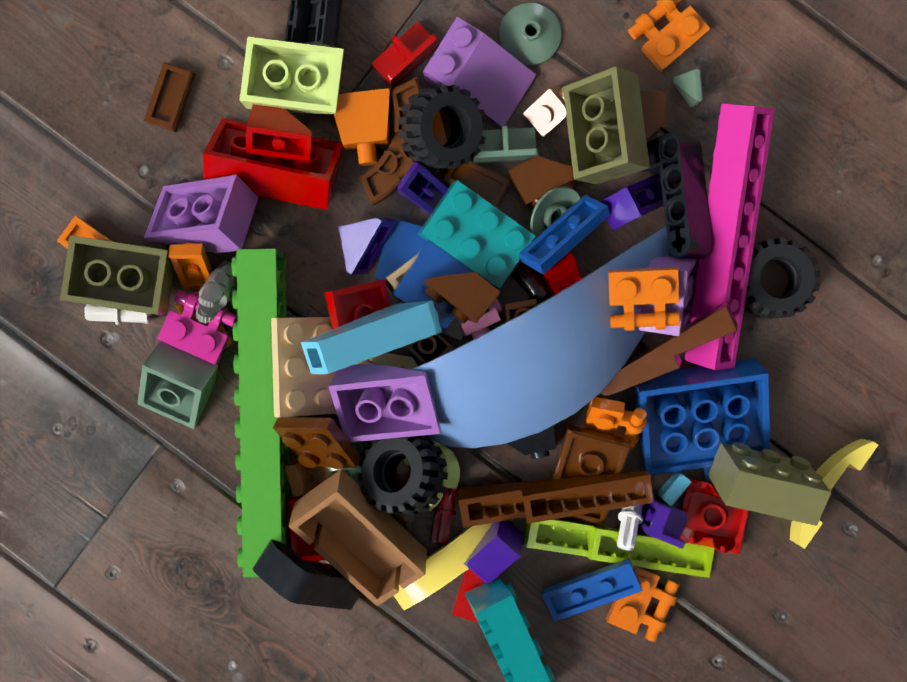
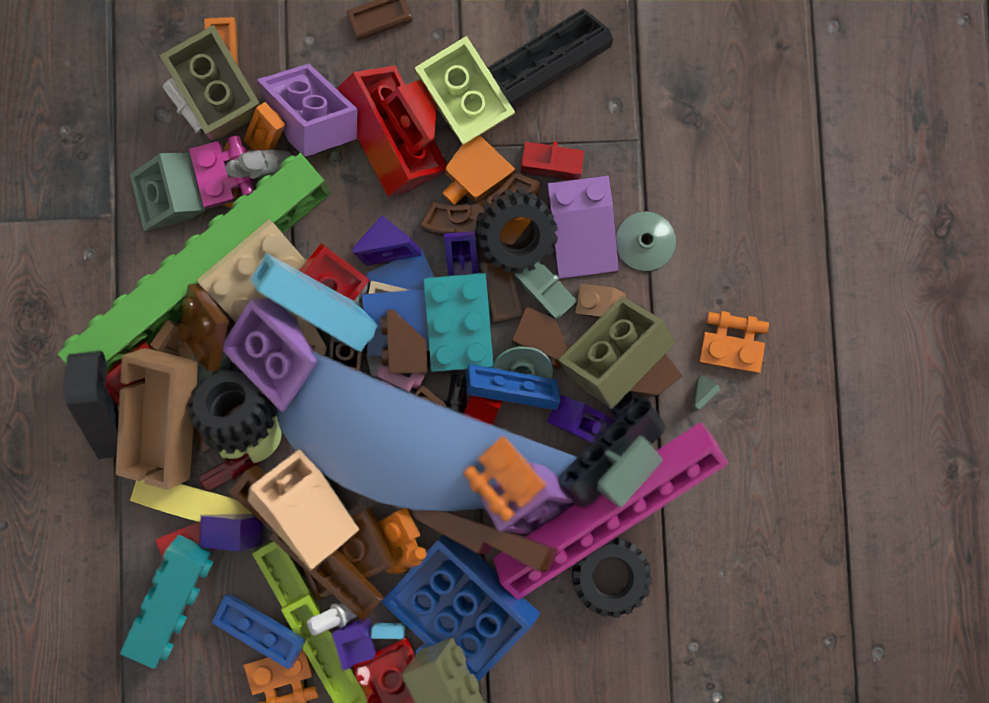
camera: 55 degrees right, 5 degrees down
none -> light nougat slope [248,449,359,570]
none -> sand green panel [597,436,663,508]

